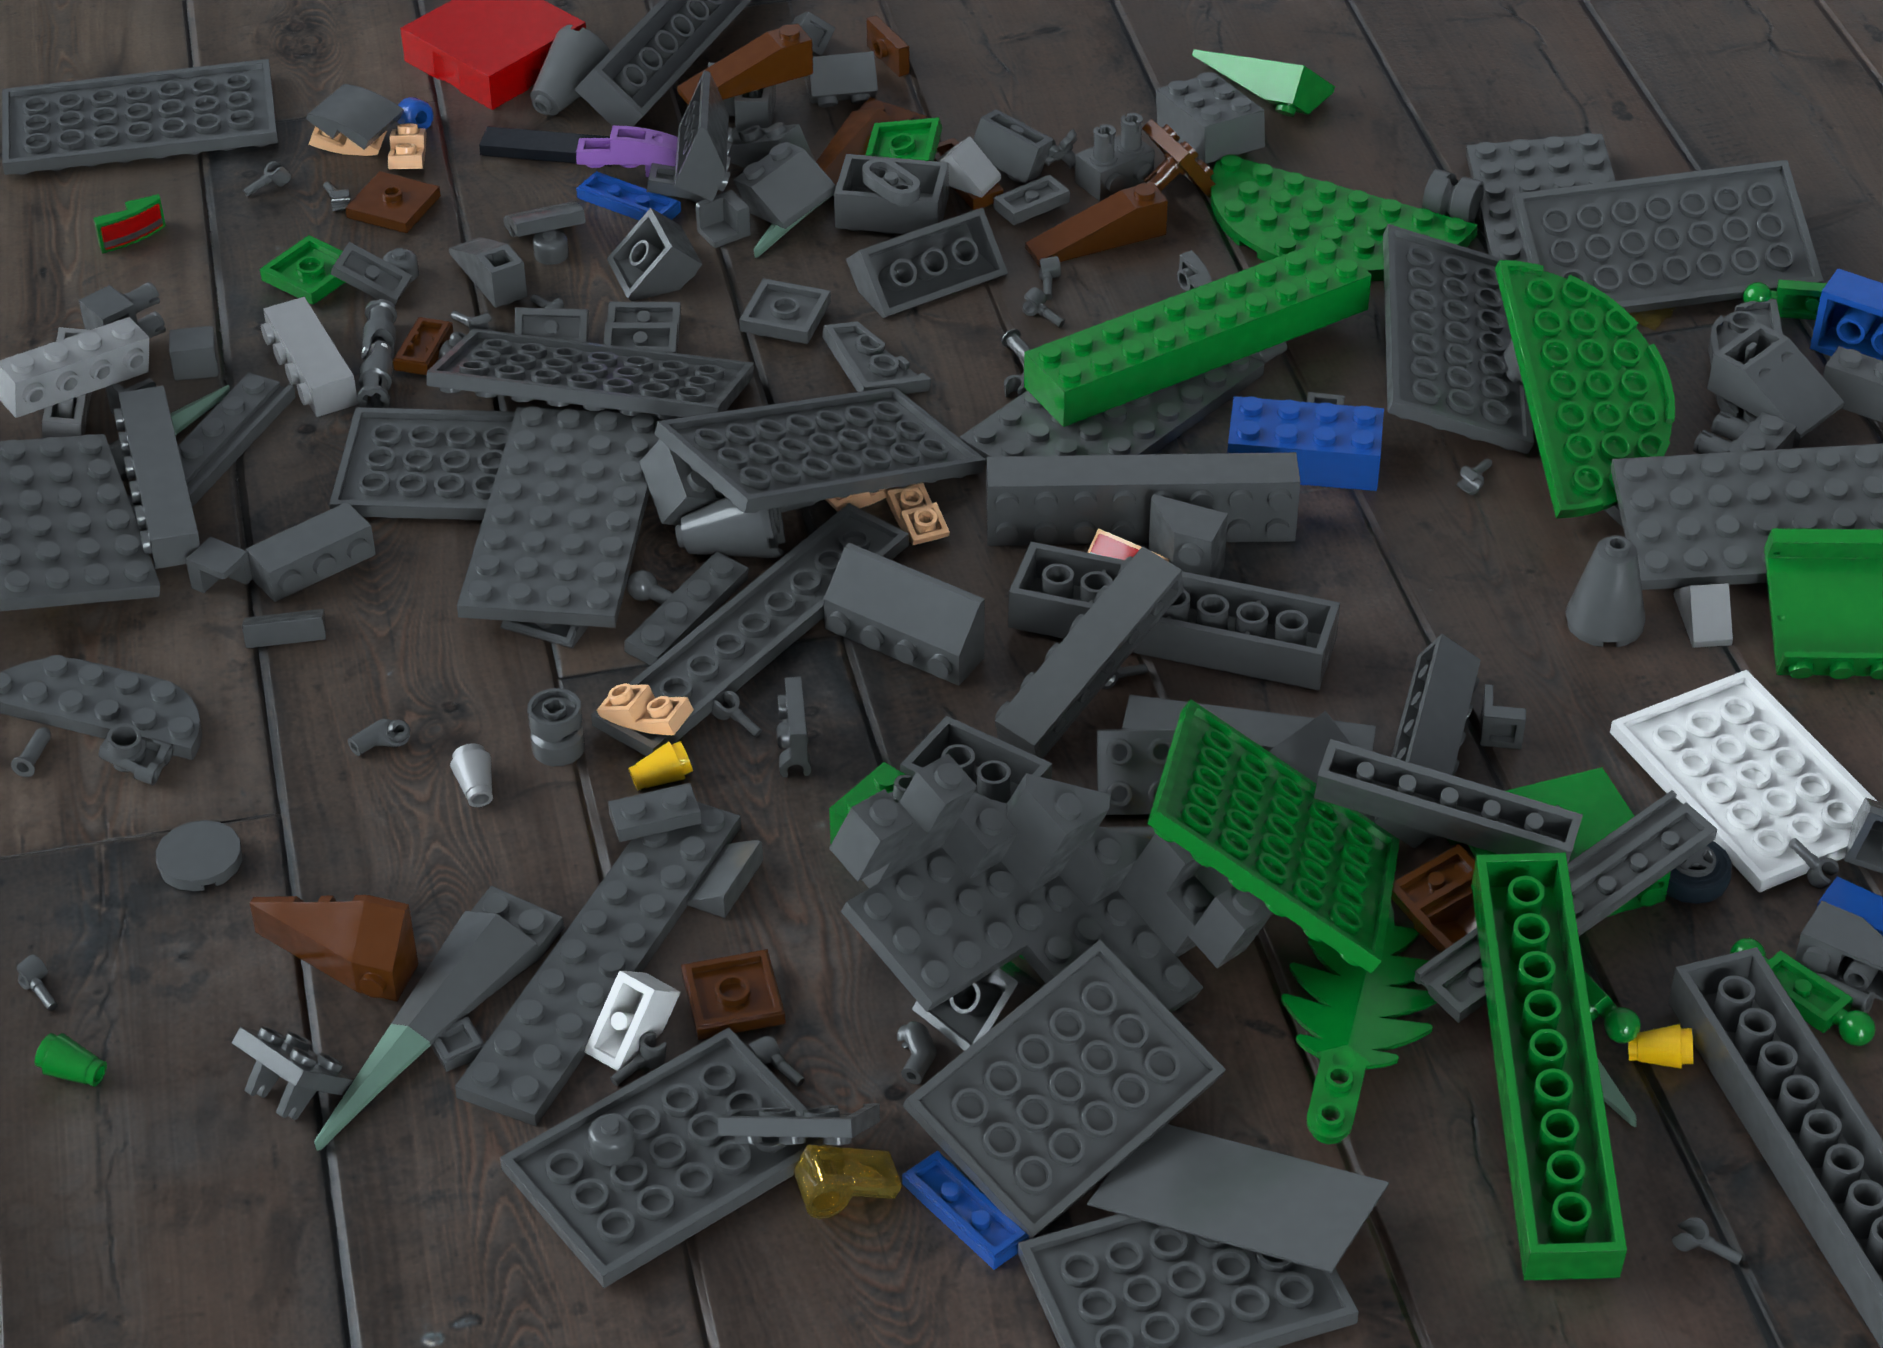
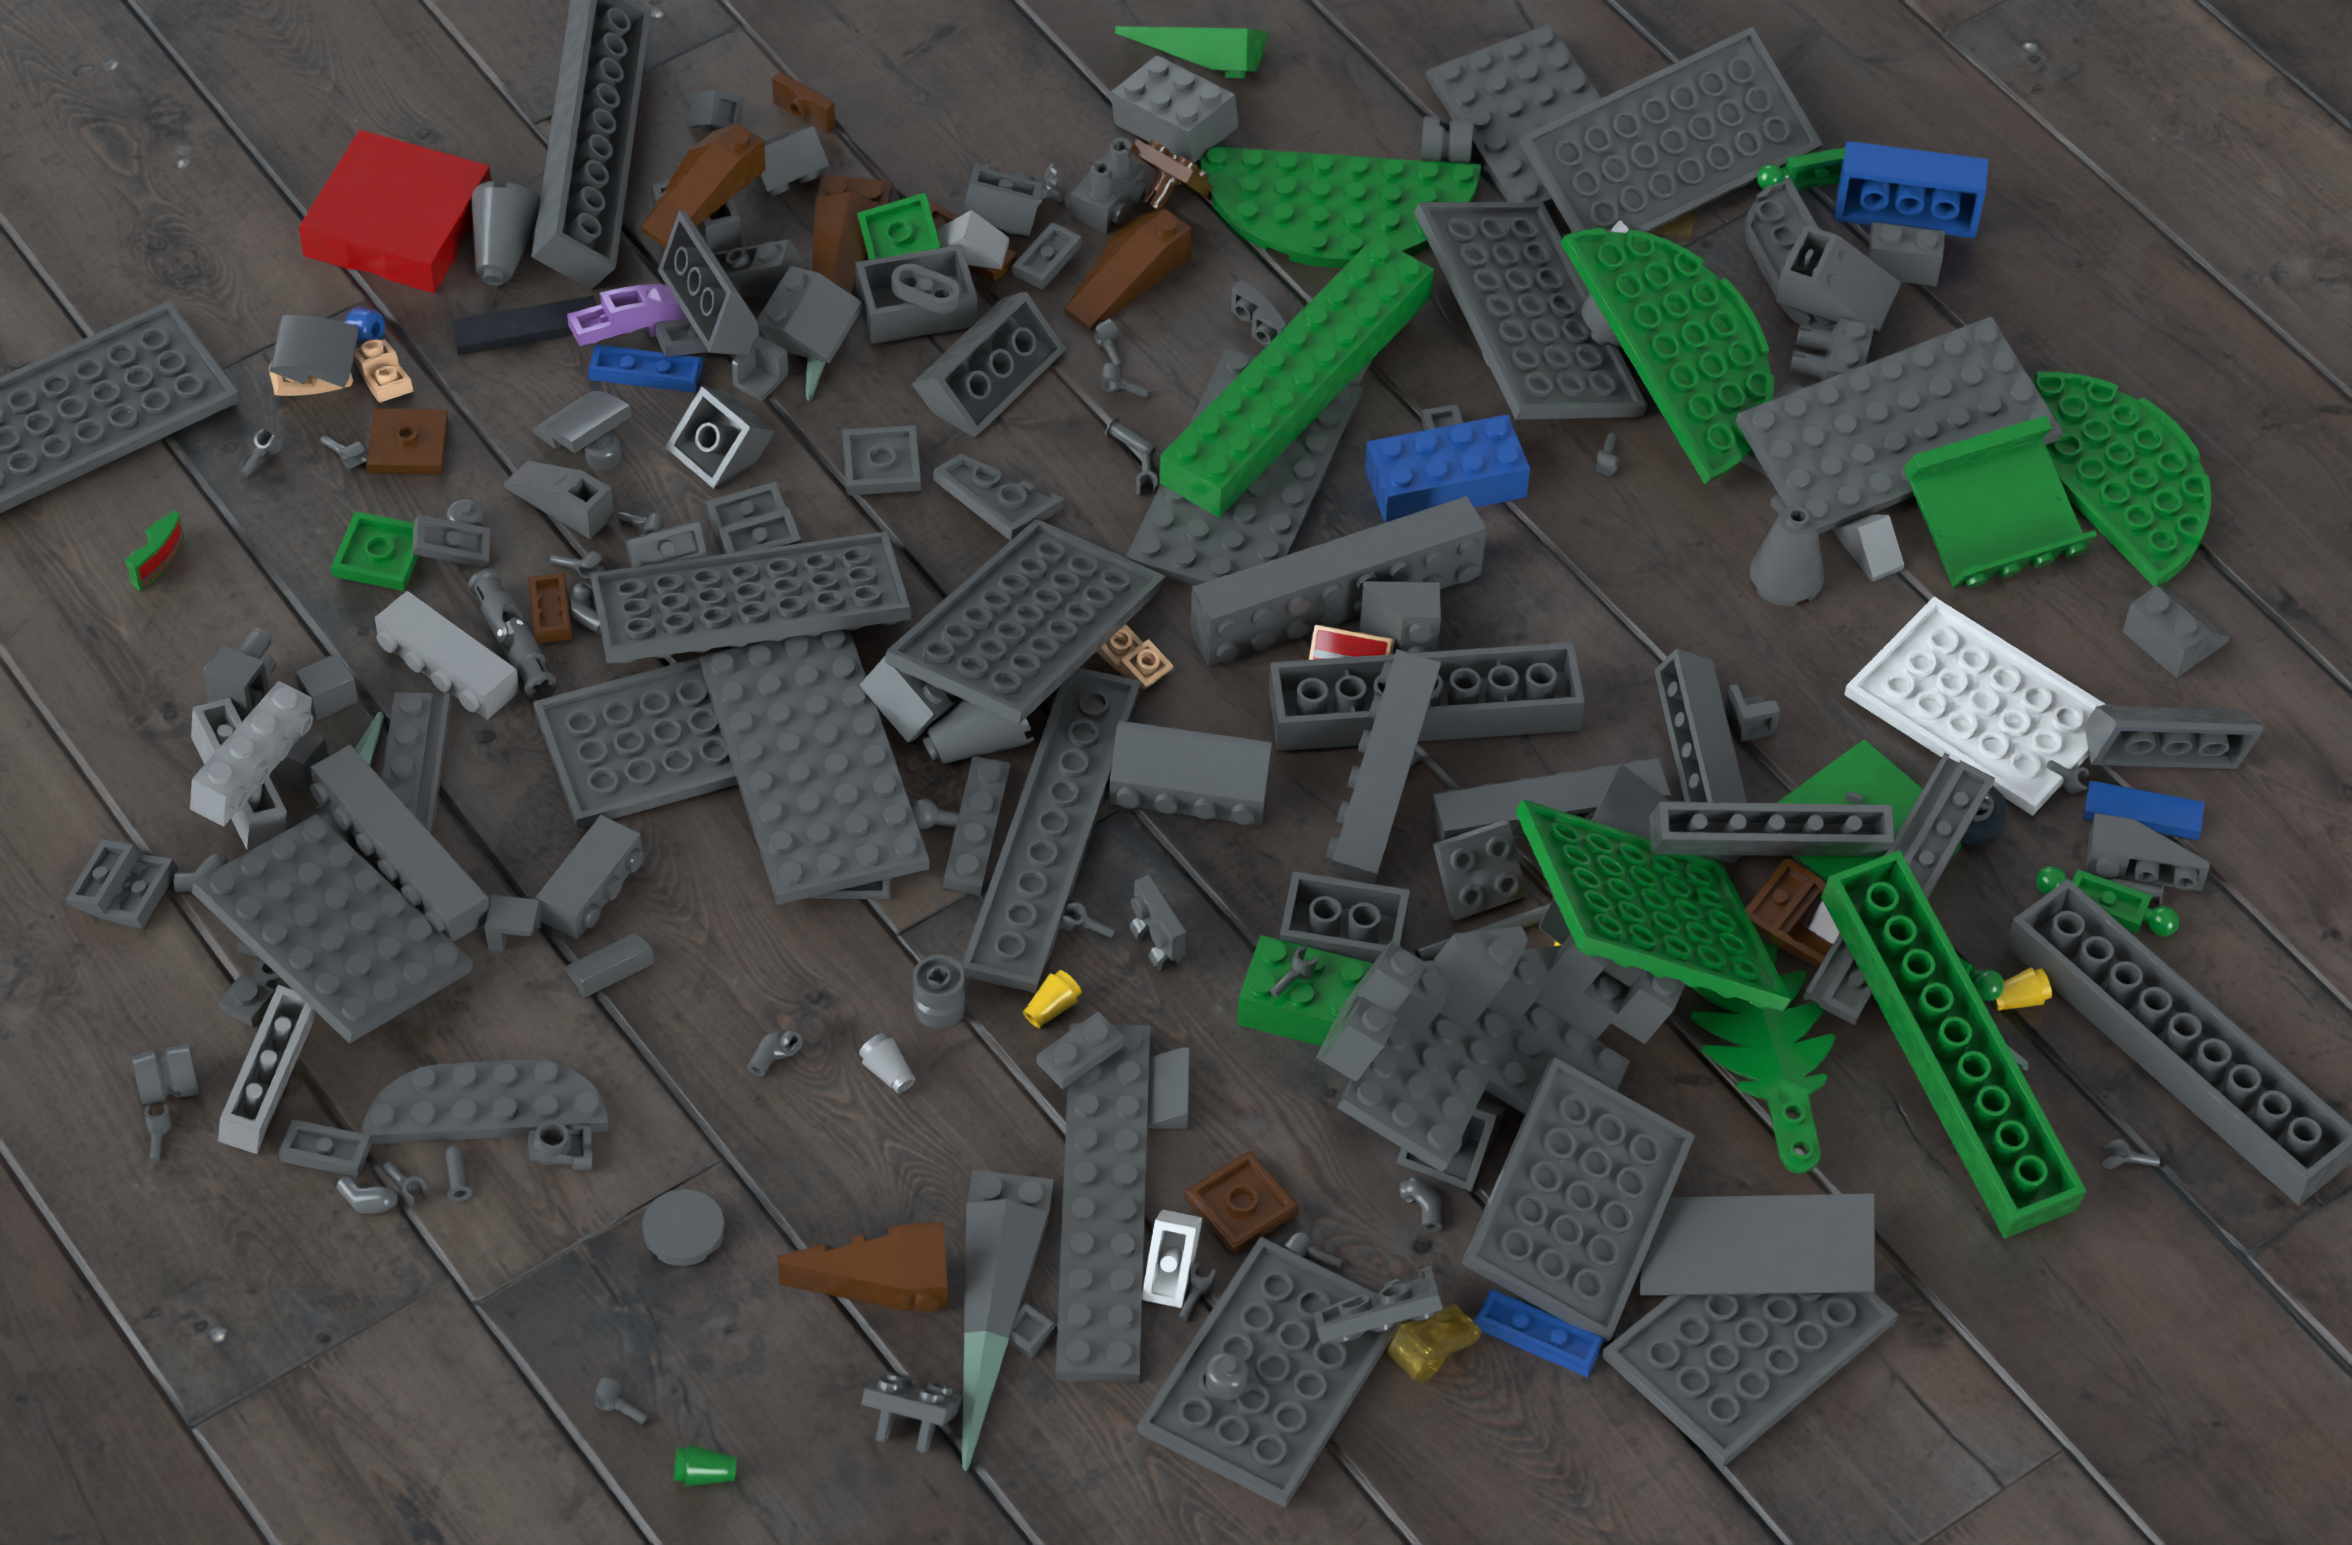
camera: 25 degrees left, 10 degrees up
light nougat slope [596,683,694,735] -> none

